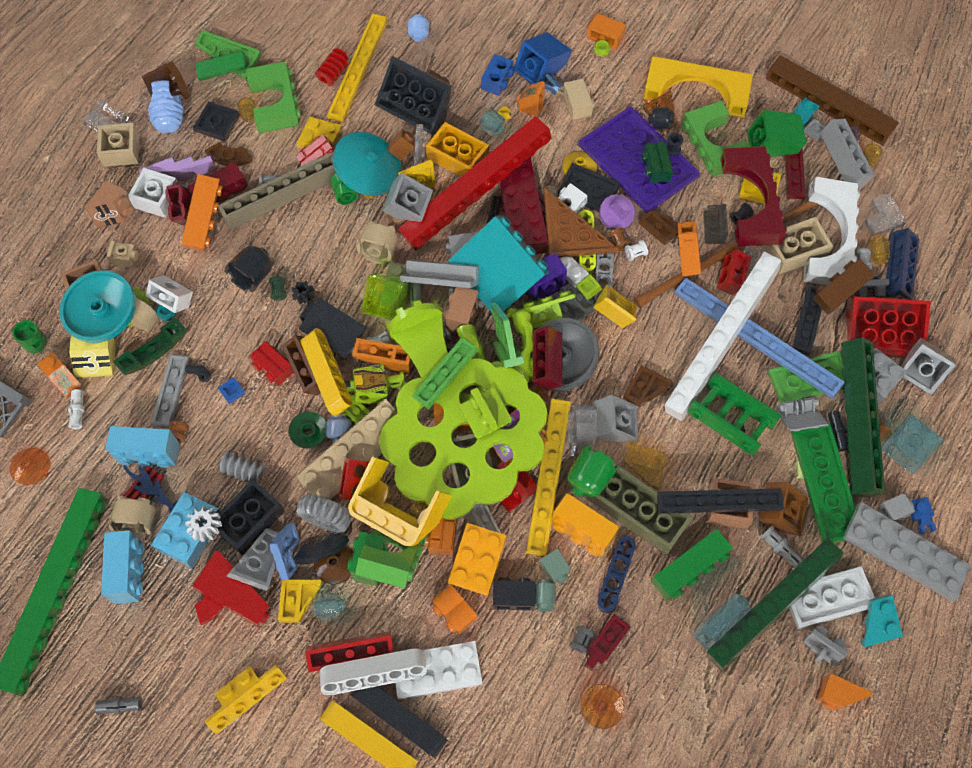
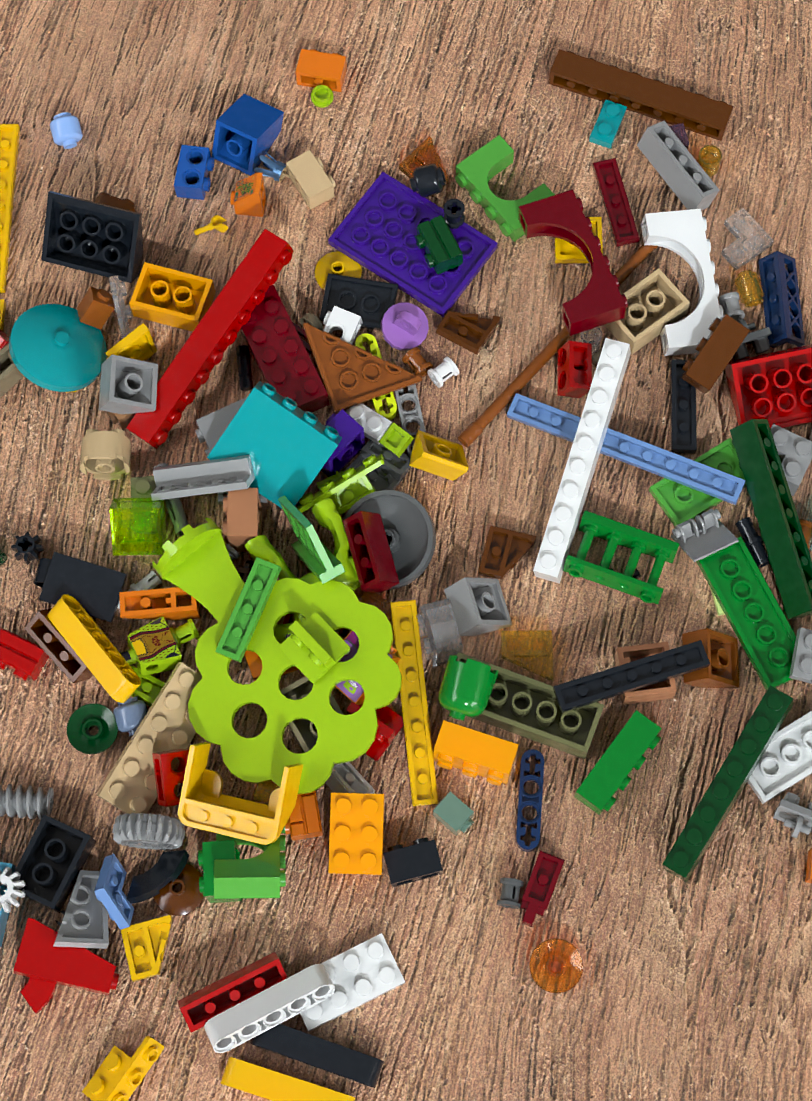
camera: 15 degrees left, 5 degrees up
clear light blue head [313,593,344,621] -> none
green wheel [330,173,359,205] -> none
orange brick [431,584,478,635] -> none
clear light blue head [479,110,506,136] -> none
sand green brick [535,580,556,612] -> none
yellow arch [643,56,753,118] -> none
orange slope [678,221,701,276] -> none
clear light blue brick [692,593,751,651] -> none
clear smoke hinge [703,204,728,244] -> none
black bush [730,203,754,225] -> none
green slope [747,110,807,157] -> none
light grey pin [760,525,804,568] -> none
light grey tile [804,118,826,141] -> none

